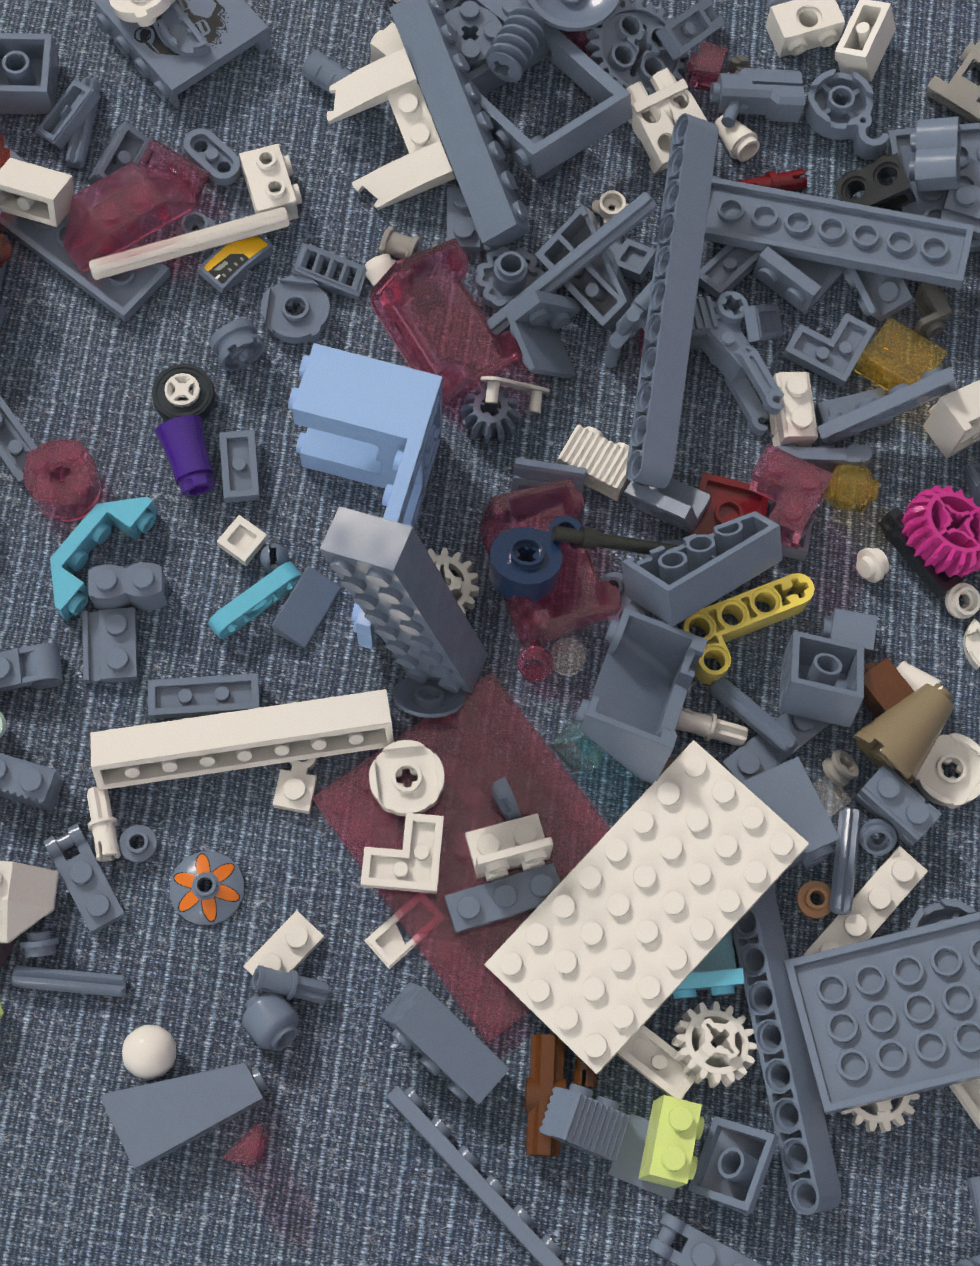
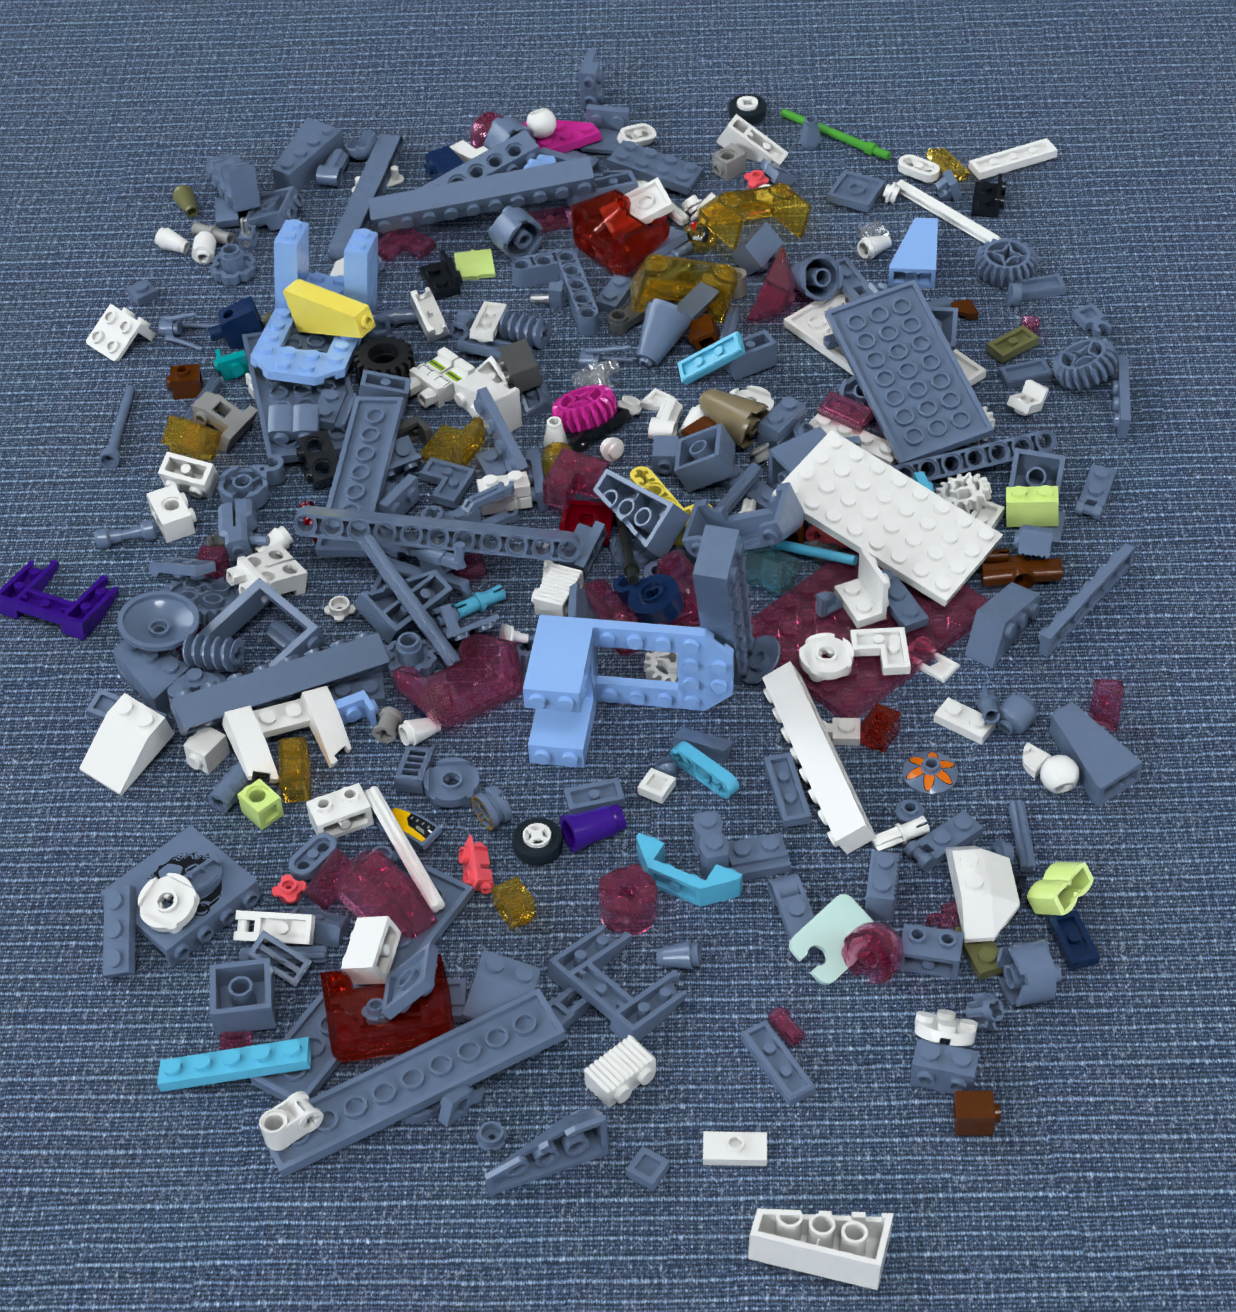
camera: 90 degrees left, 25 degrees down
sand blue tile [743,304,783,342] -> none
none -> clear yellow brick [161,415,222,461]
none -> white plate [233,910,316,945]
none -> yellowish green brick [237,779,284,830]
none -> coral plate [272,874,307,904]
none -> clear yellow brick [278,737,311,803]
none -> light blue bracket [334,690,379,727]
none -> medium azure pin [452,584,506,620]
none -> coral hinge [458,835,494,894]
none -> clear yellow brick [491,876,536,930]
none -> white cone [543,416,568,454]
none -> white piece [648,398,683,439]
none -> medium azure bar [767,540,858,566]
none -> clear pink plate [818,391,874,433]
none -> clear red brick [860,703,901,753]
none -> white bracket [1007,379,1049,416]
none -> white tile [1022,742,1051,778]

